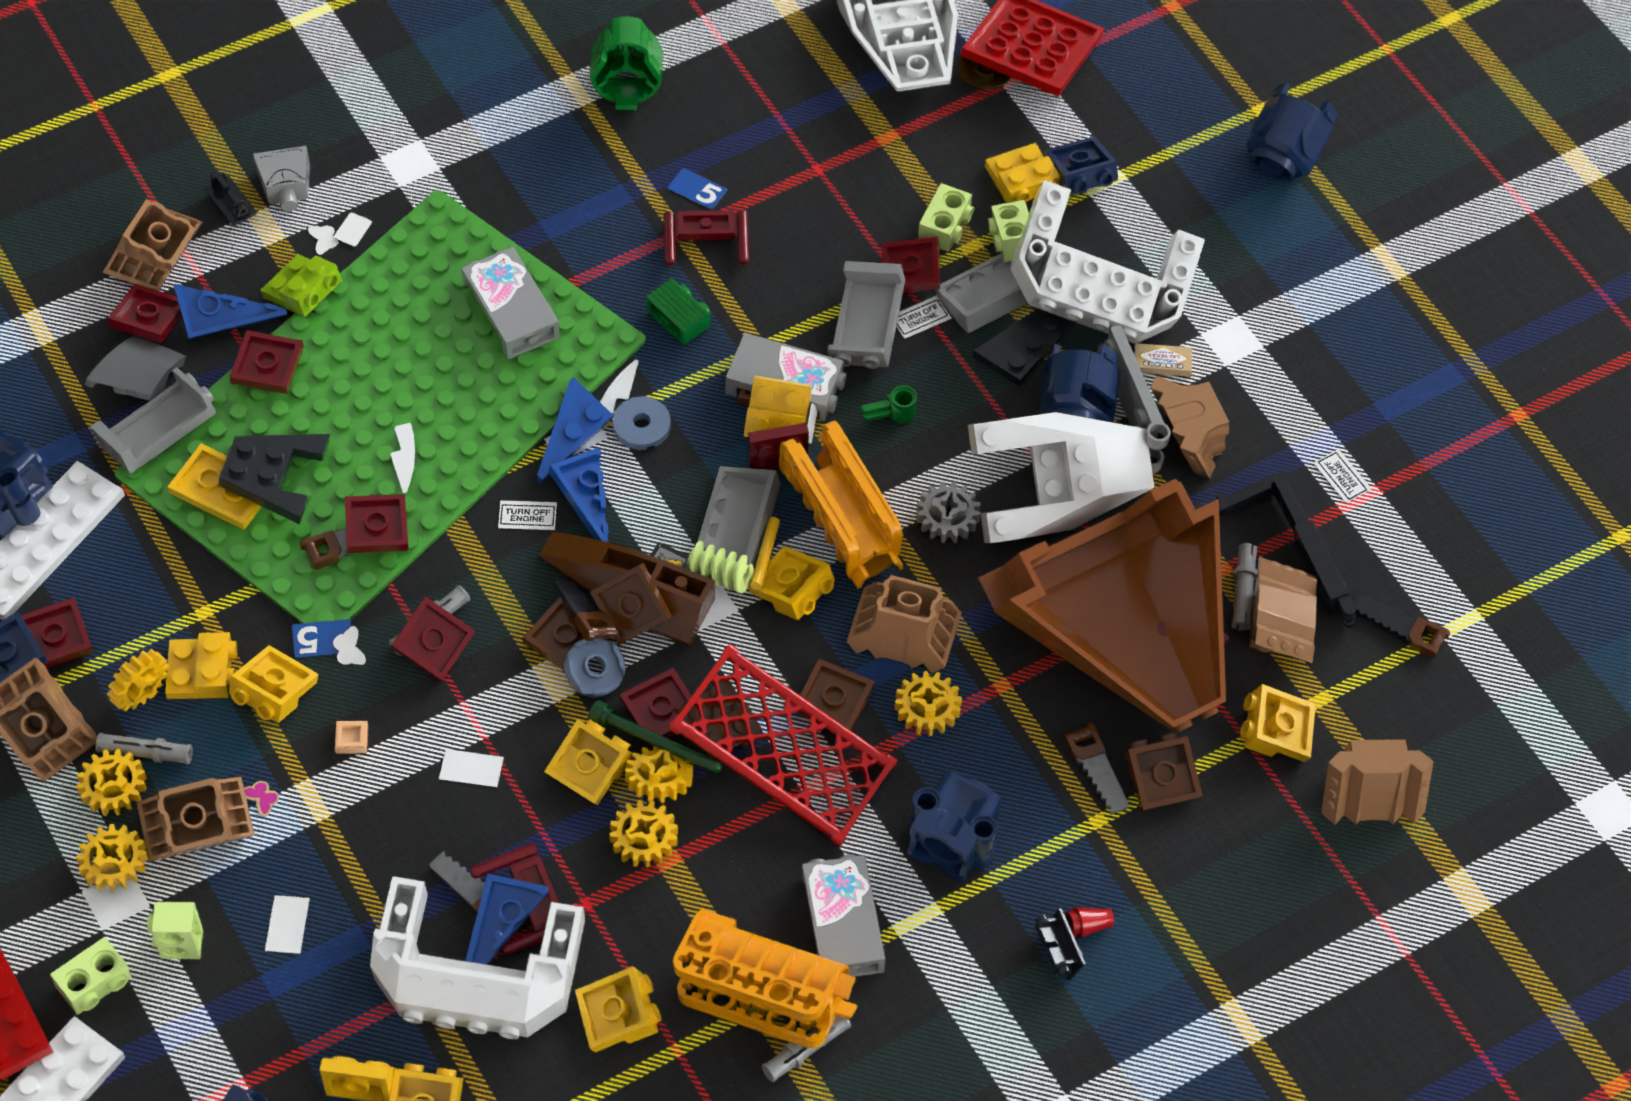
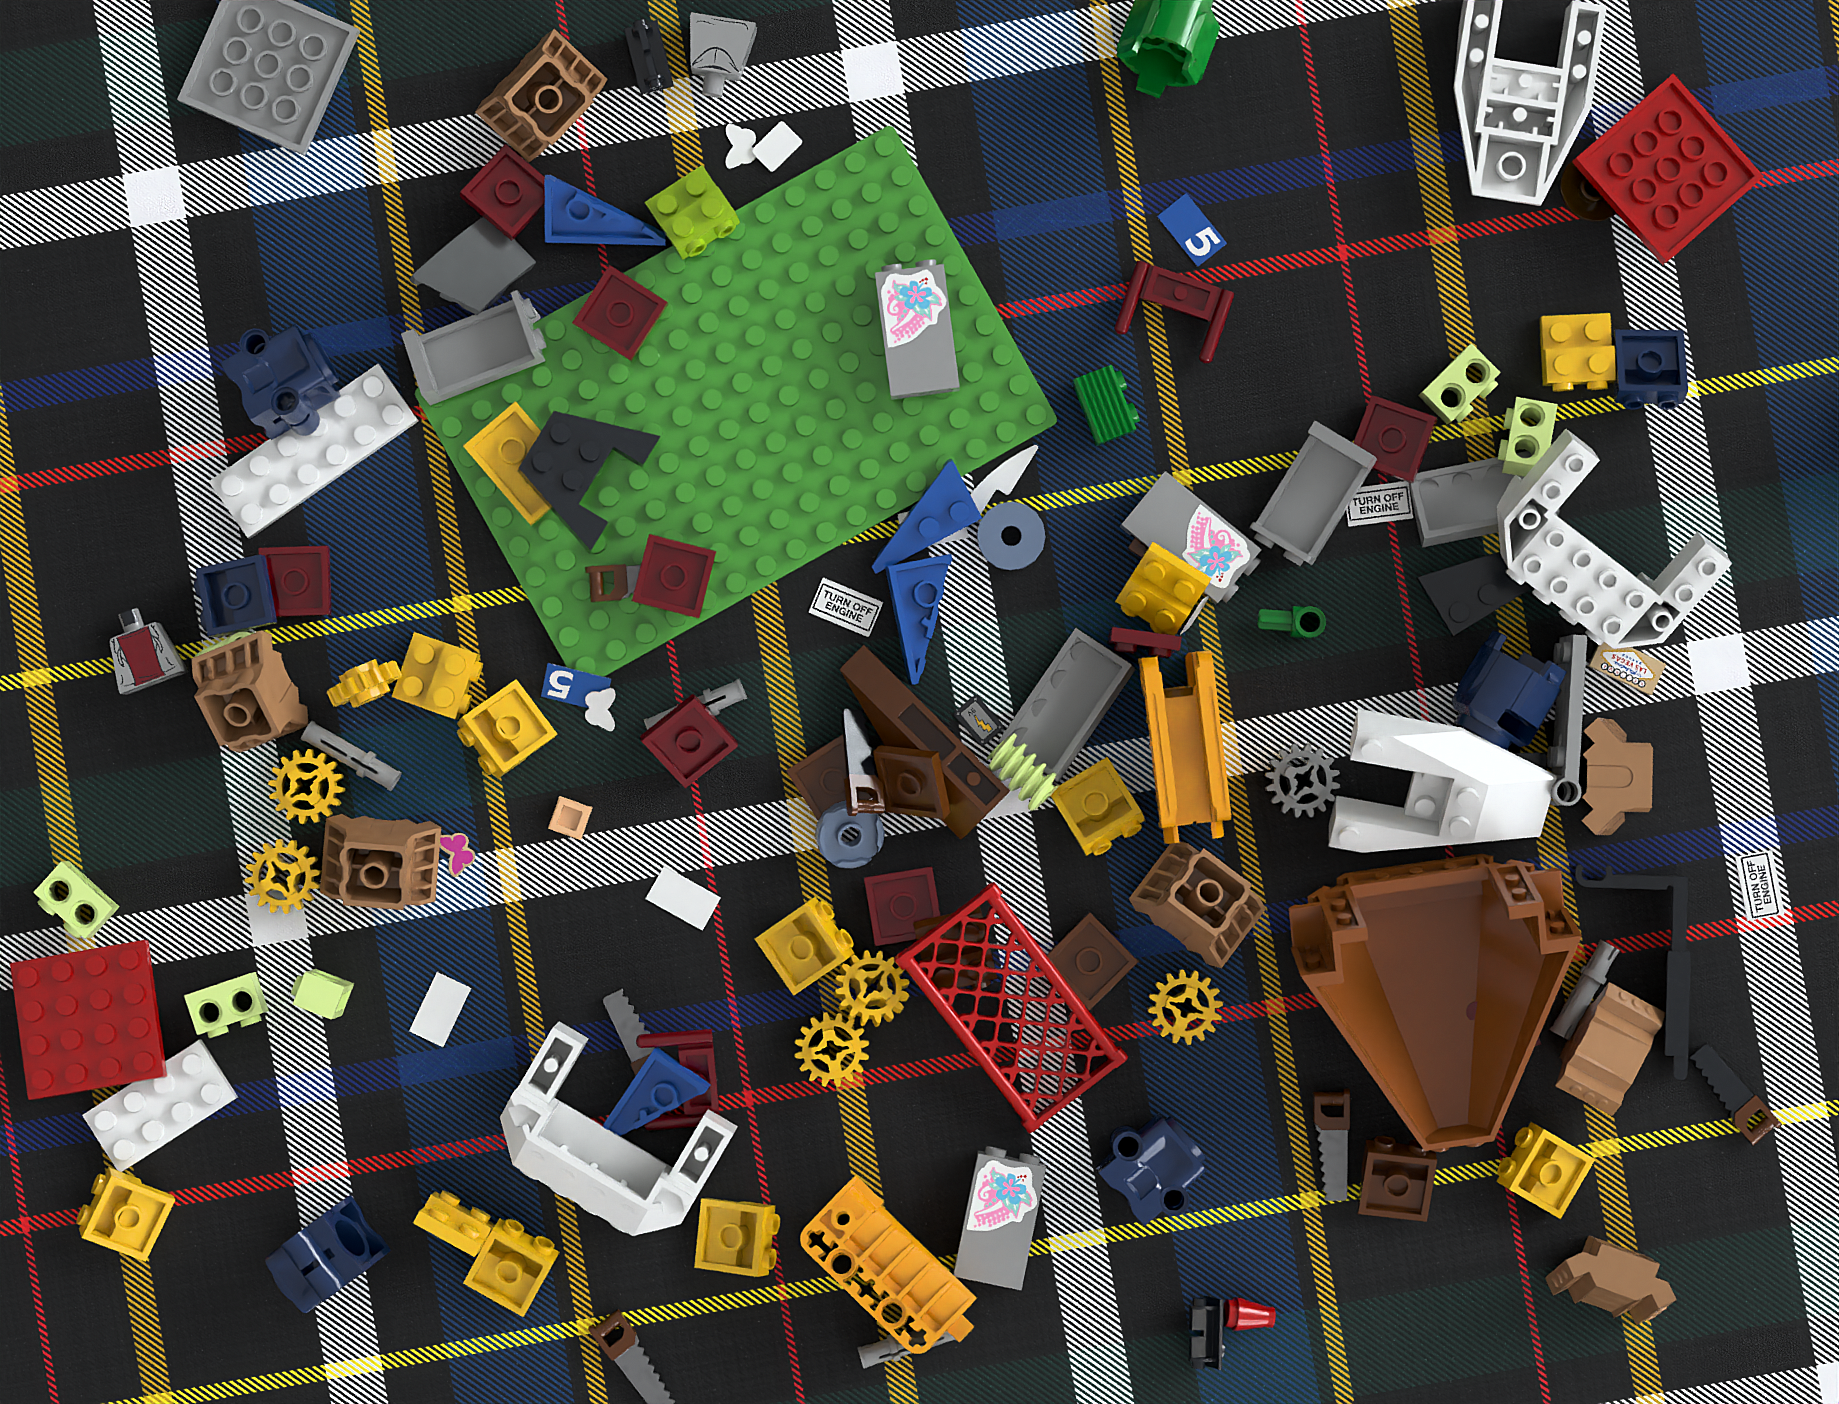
camera: 20 degrees right, 30 degrees up
white sticker [390,423,415,493] -> none
dark green piece [588,700,722,773] -> none
yellow bar [750,517,780,590] -> none

